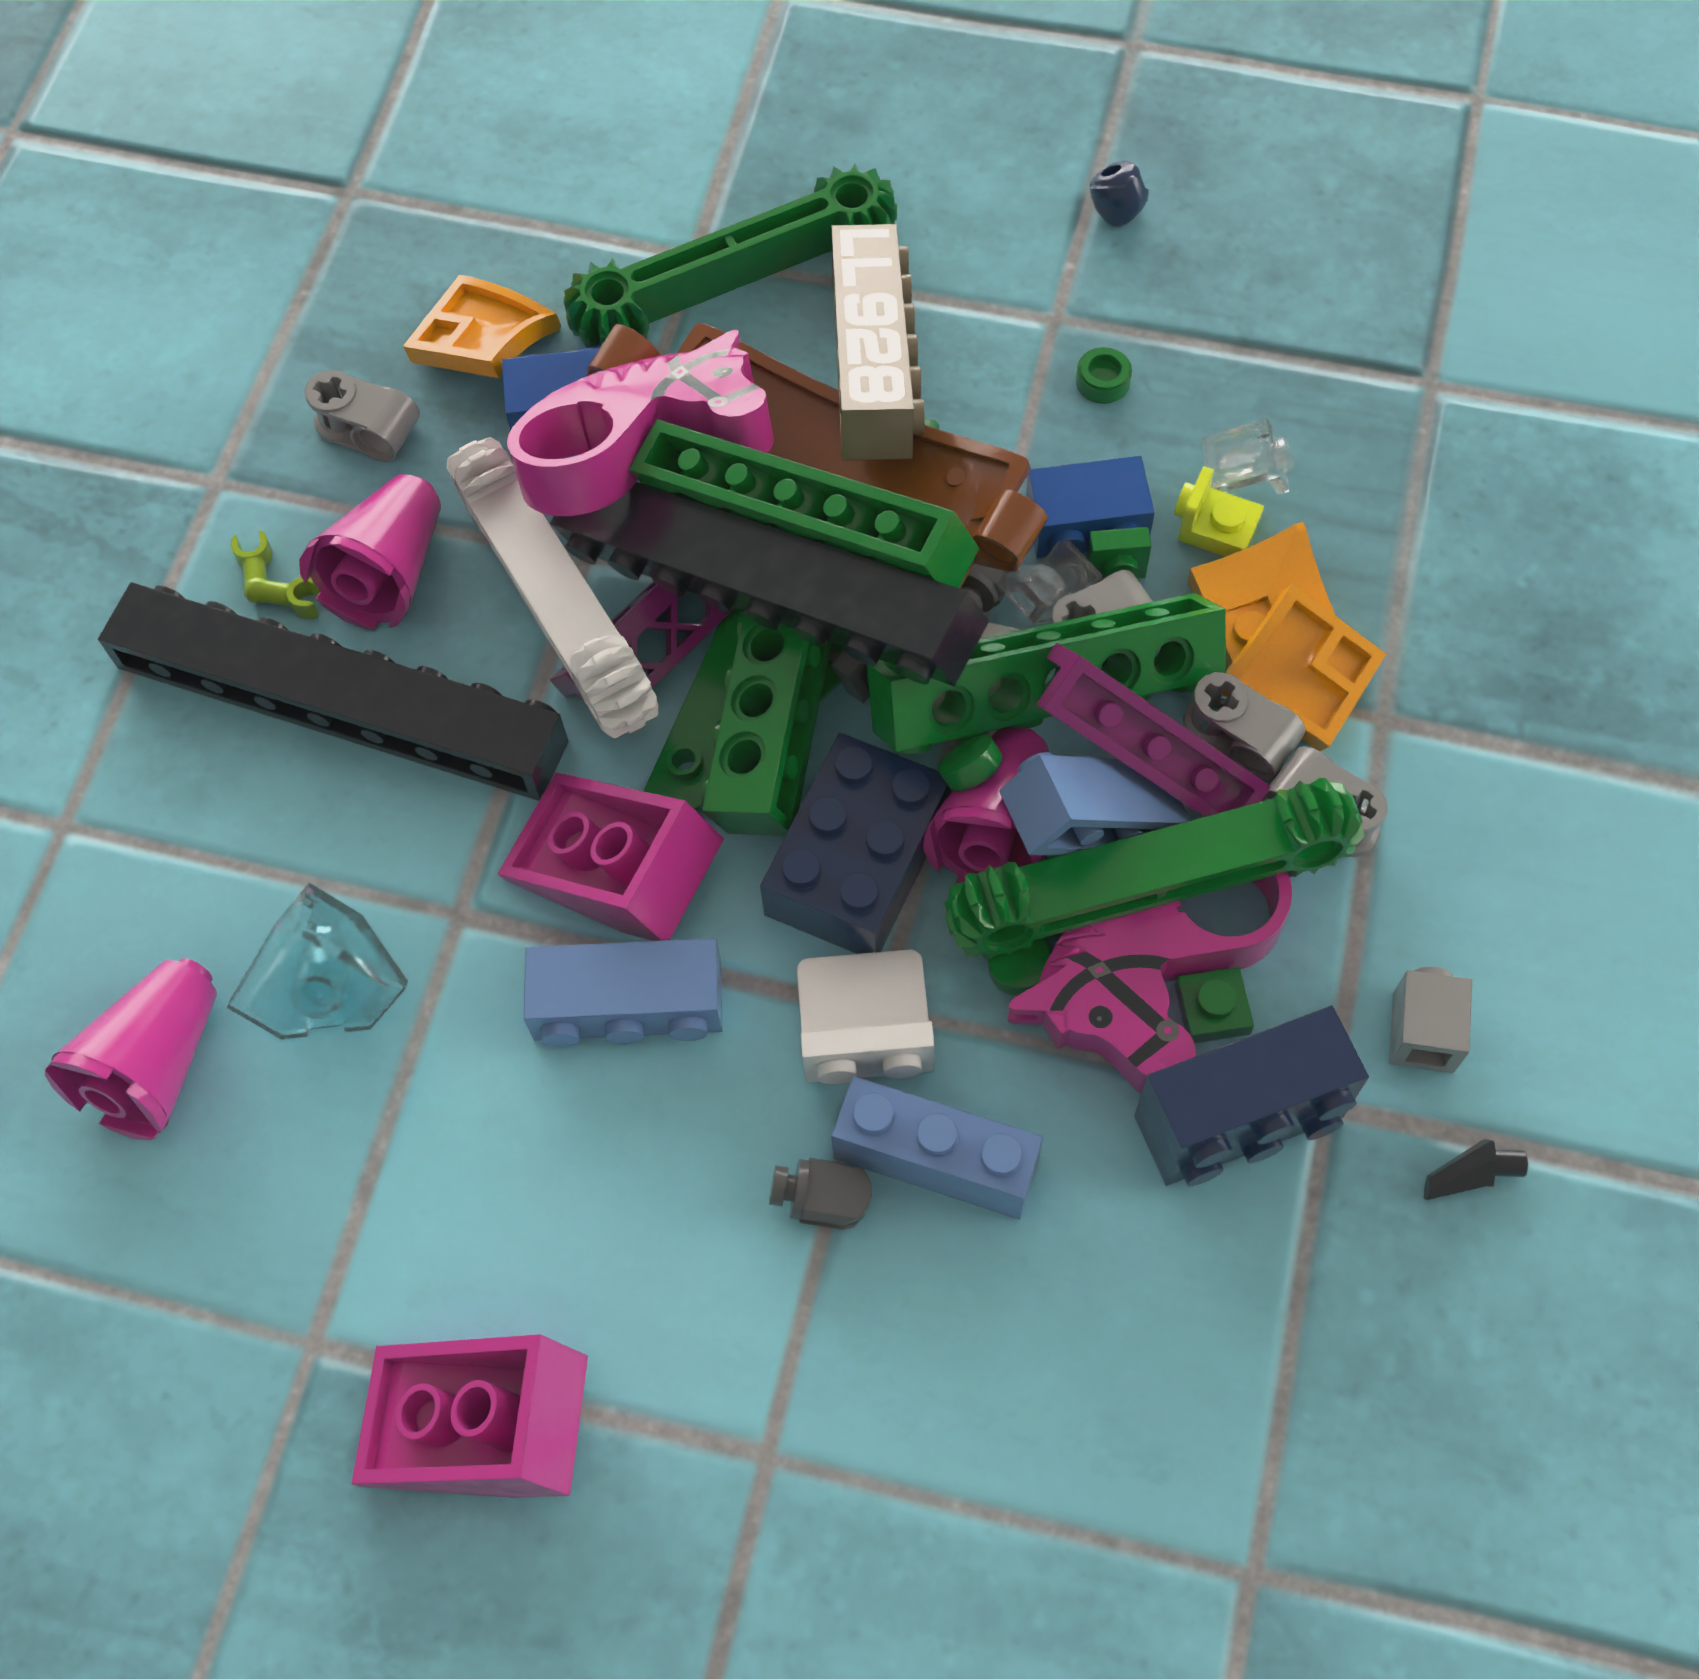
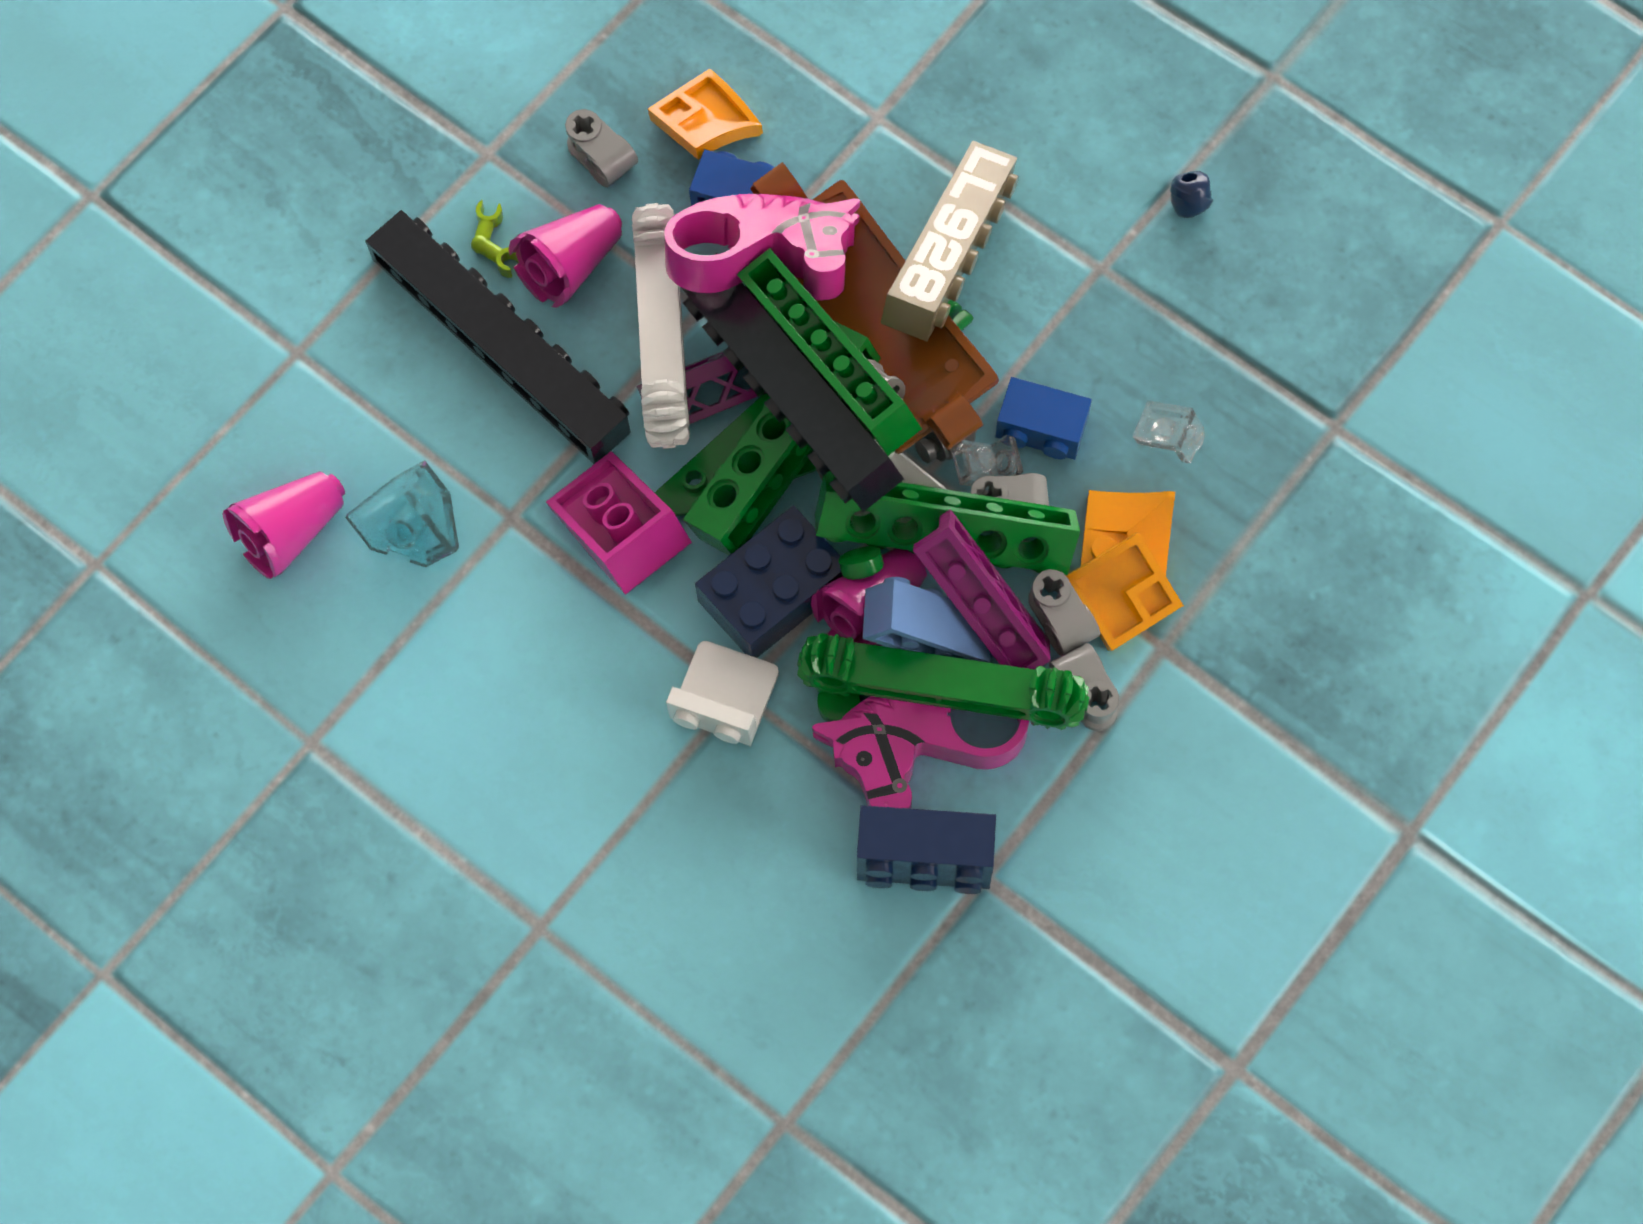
camera: 25 degrees right, 5 degrees up
dark pink slope [351,1334,588,1498] -> none
medium blue brick [524,938,723,1047] -> none
green arm [563,164,897,348] -> none
dark grey arm [769,1158,872,1230] -> none
medium blue brick [831,1076,1043,1220] -> none
green tile [1076,347,1132,404] -> none
green plate [1086,527,1152,582] -> none
neon yellow bracket [1174,466,1264,557] -> none
green plate [1175,967,1254,1043] -> none
light grey brick [1389,967,1472,1073] -> none
black bar [1424,1139,1528,1200] -> none

